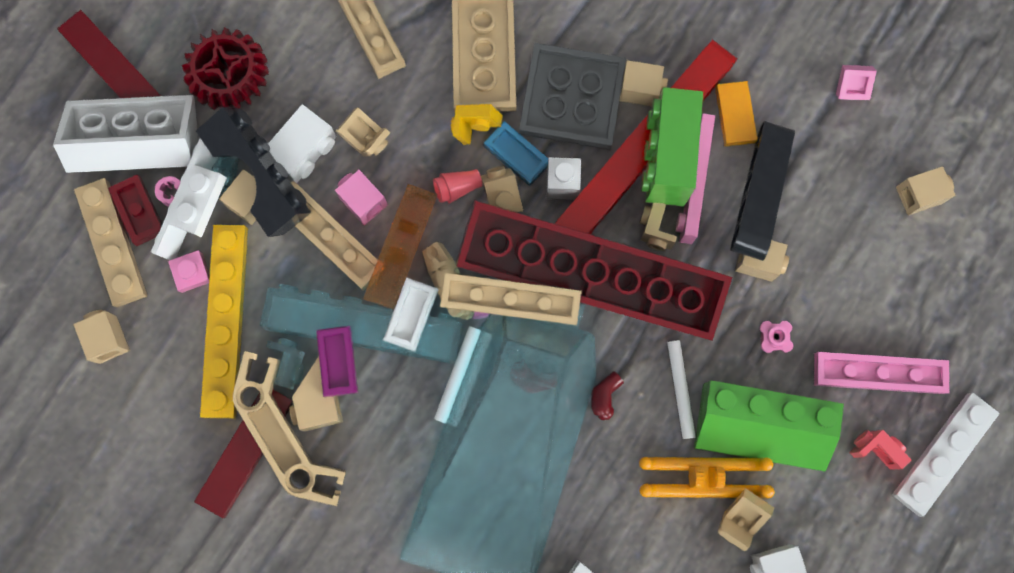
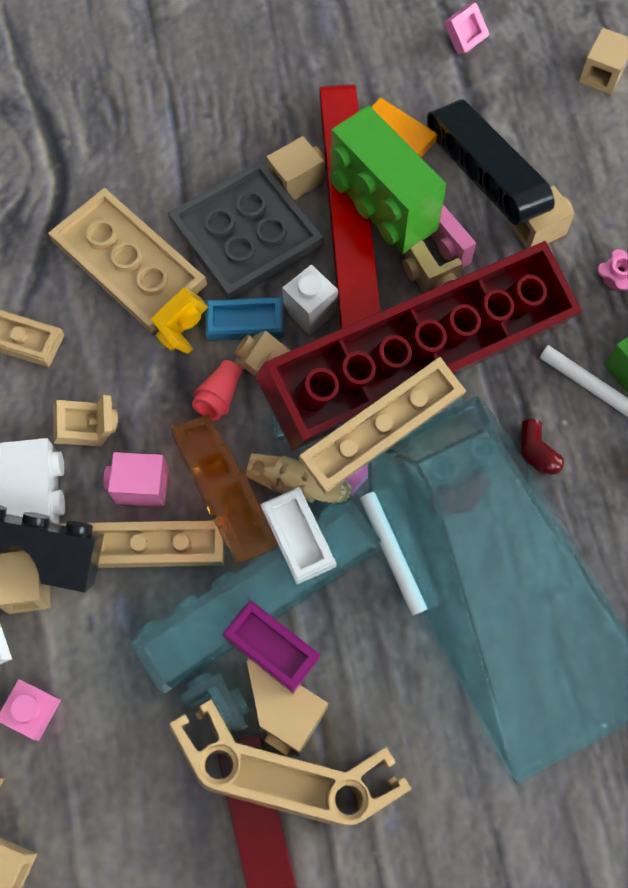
camera: 40 degrees left, 10 degrees down
yellow plate [200,225,248,419] -> none

